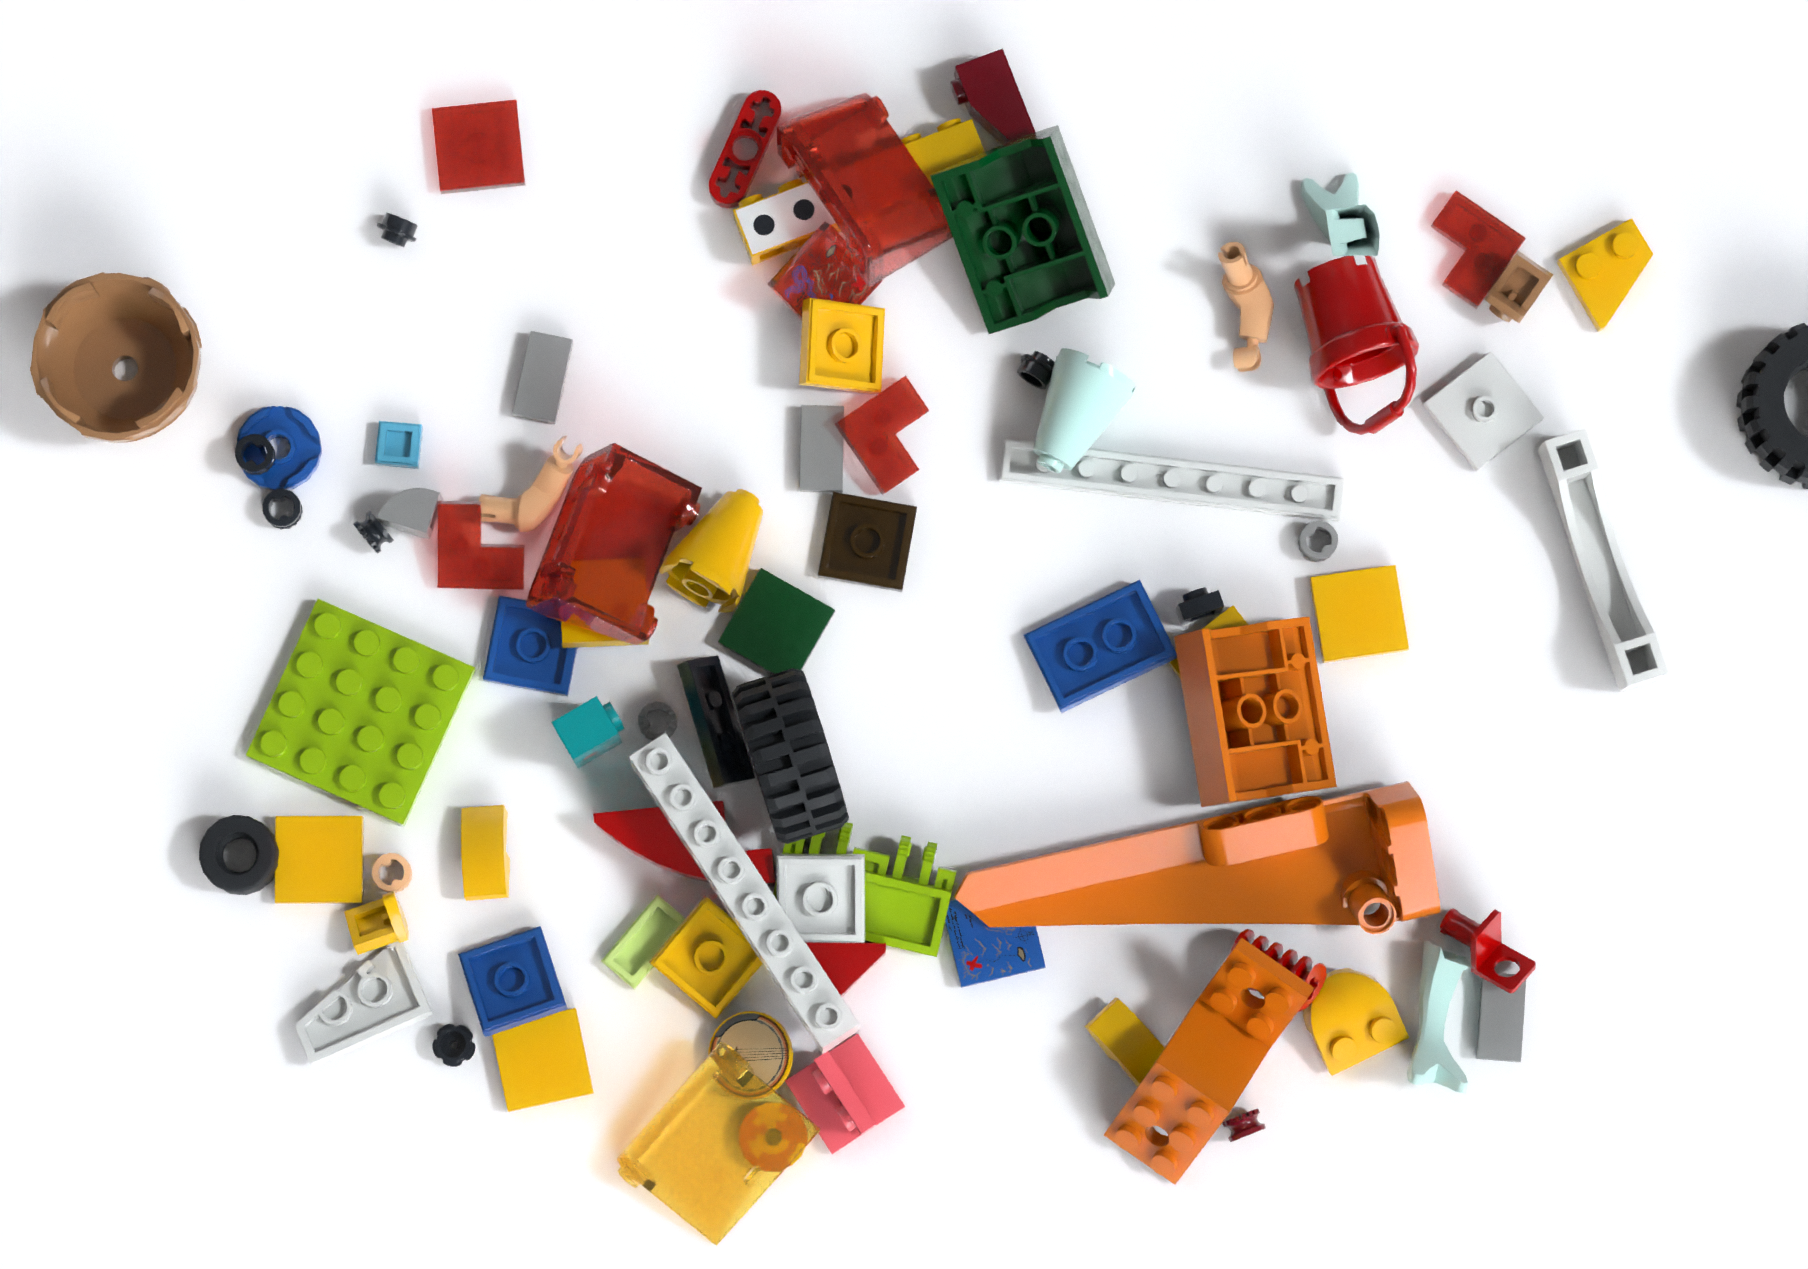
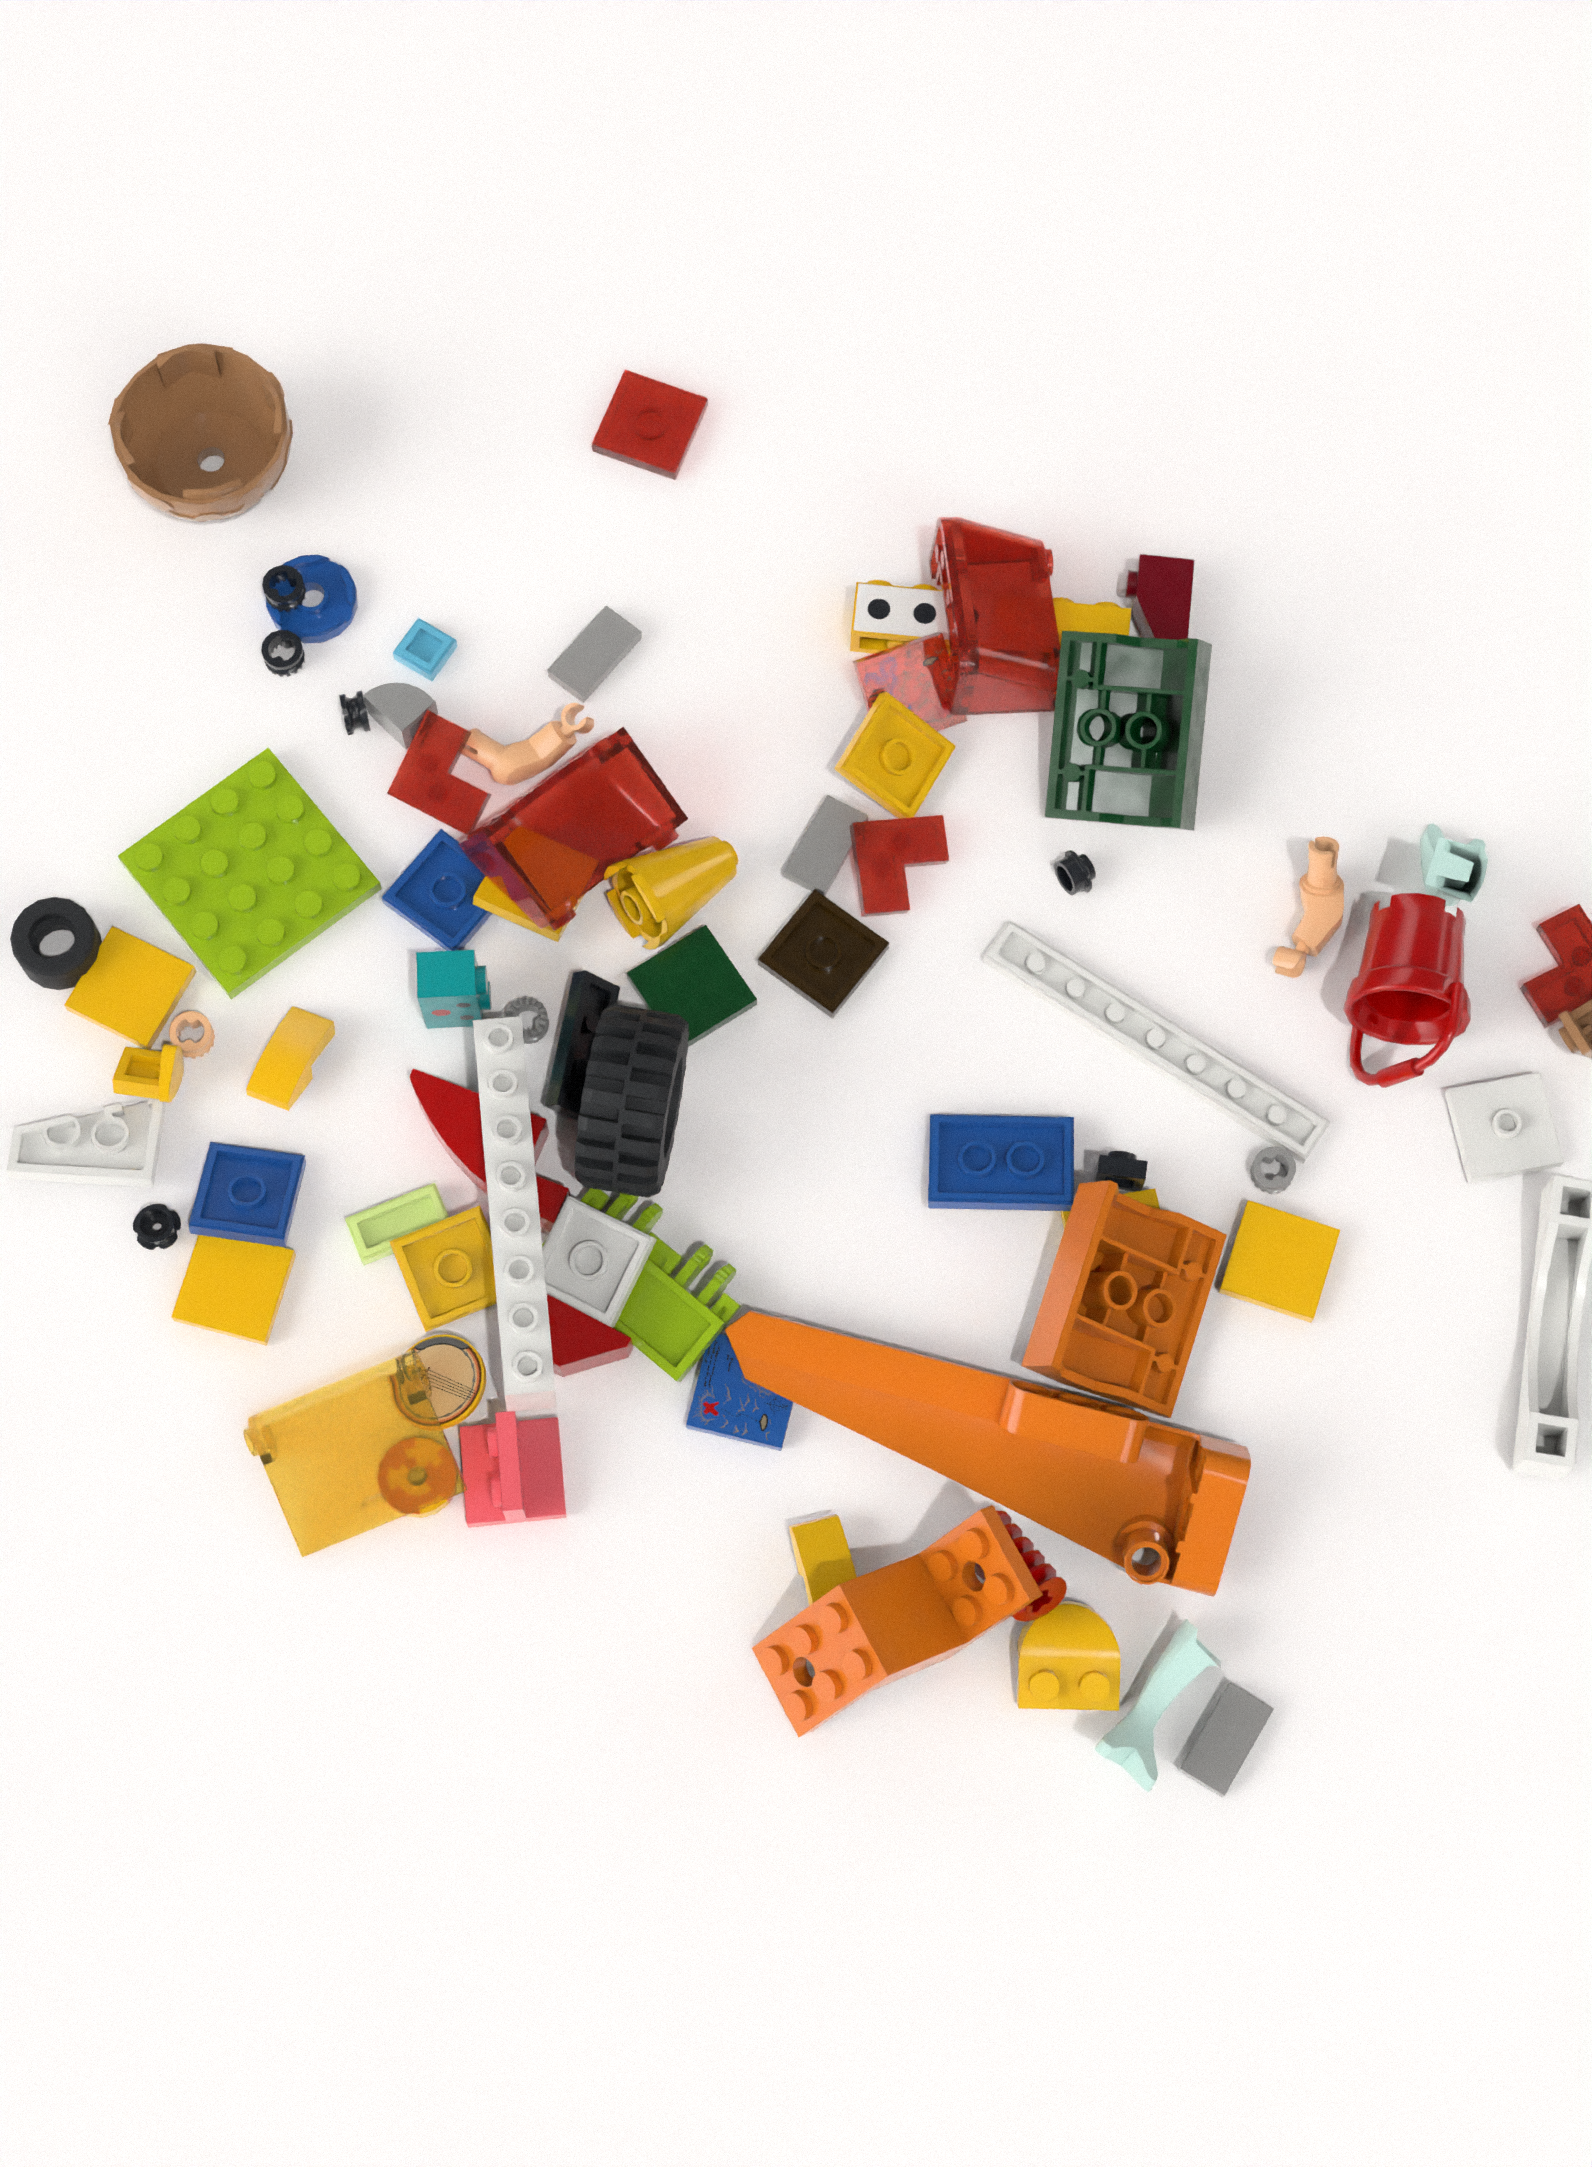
camera: 30 degrees right, 10 degrees down
black plate [377,212,418,248] -> none
red beam [709,90,782,208] -> none
light aqua cone [1033,348,1136,473] -> none
dark red bush [1222,1108,1266,1142] -> none
red bracket [1440,908,1536,993] -> none

